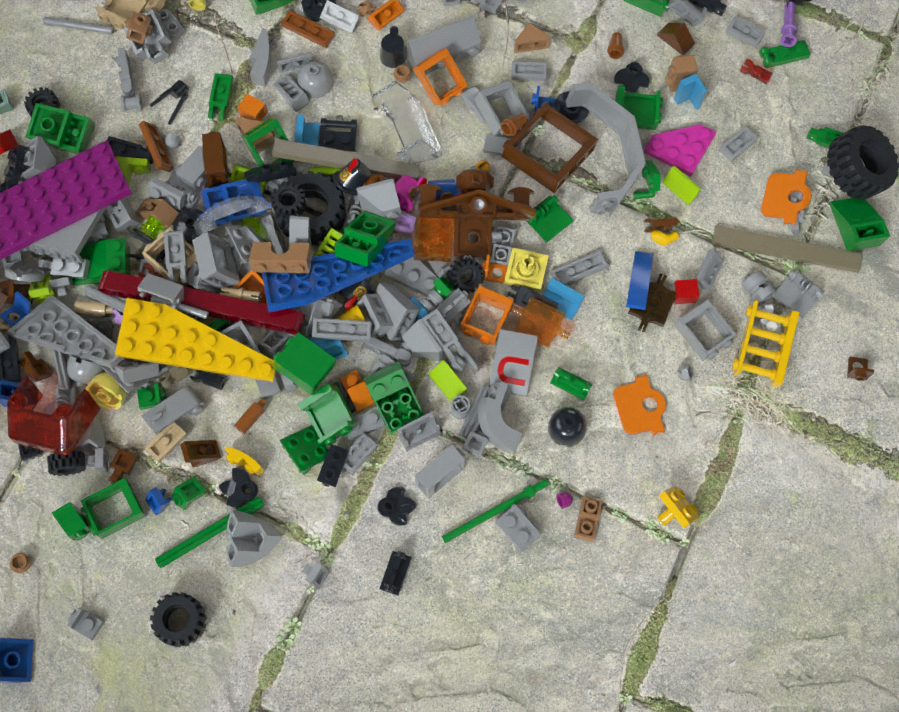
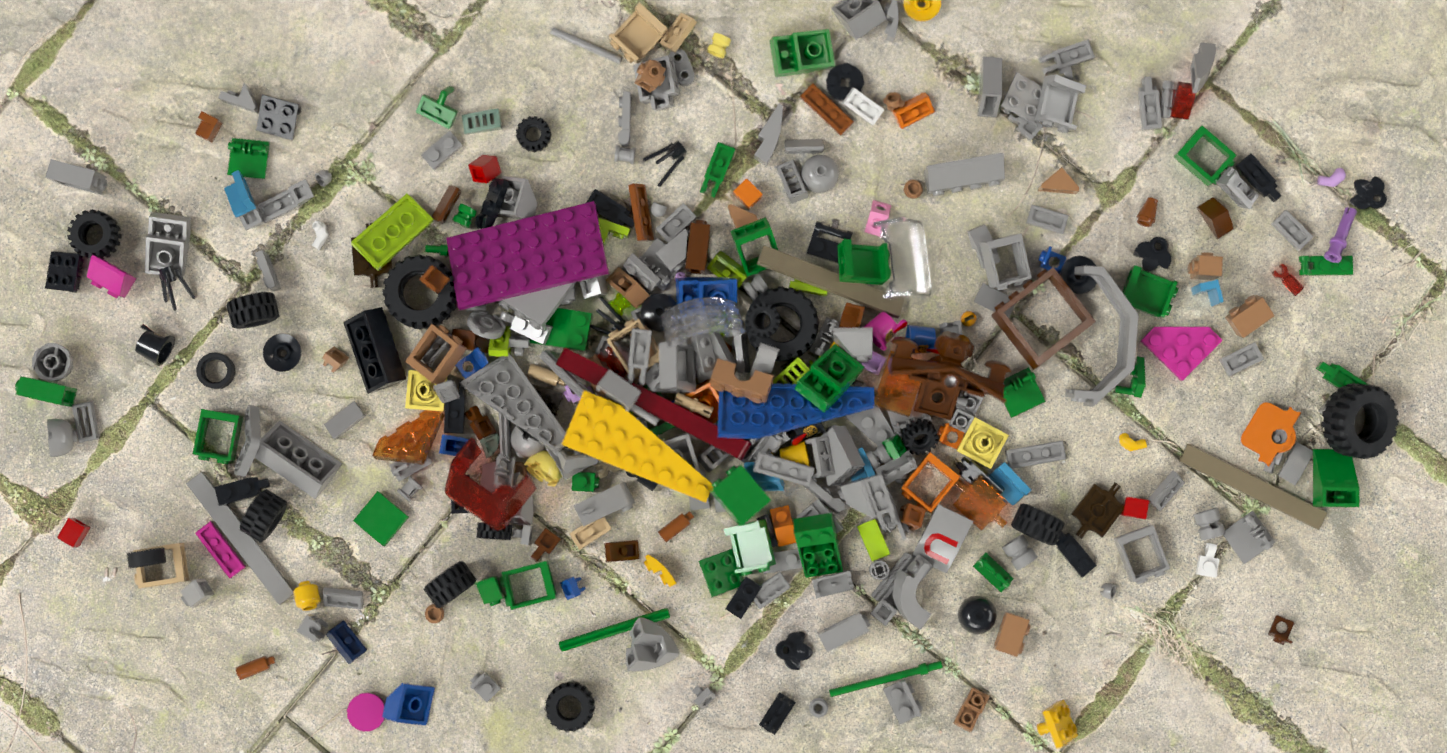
camera: 20 degrees right, 15 degrees up
green slope [25,103,95,155] -> none
green bracket [172,476,206,511] -> none
black plate [219,468,258,507] -> none
black hinge [244,161,296,183] -> none
dark azure panel [294,115,320,146] -> none
black hat [332,158,371,195] -> none
black hat [380,26,407,68] -> none
orange window [412,48,468,106] -> none
dark orange cone [501,113,527,136] -> none
magenta hinge [556,492,573,509] -> none
orange piece [613,374,666,436] -> none
blue slope [626,251,654,310] -> none
reddish brown plate [643,218,678,233] -> none
lime slope [663,166,701,205] -> none
yellow fence [732,300,800,388] -> none
none -> black tyre [423,561,477,608]
none -> sand green tile [480,434,500,458]
none -> light grey plate [656,203,697,242]
none -> light grey plate [809,698,828,718]
none -> green panel [837,239,891,285]
none -> bright pink bracket [865,200,891,237]
none -> dark orange panel [900,503,926,531]
none -> medium nougat brick [993,612,1031,657]
none -> light grey wheel [1002,534,1038,571]
none -> black tyre [1011,503,1065,546]
none -> black hinge [1056,532,1097,578]
none -> medium nougat brick [1225,295,1275,338]
none -> light grey slope [1277,441,1313,485]

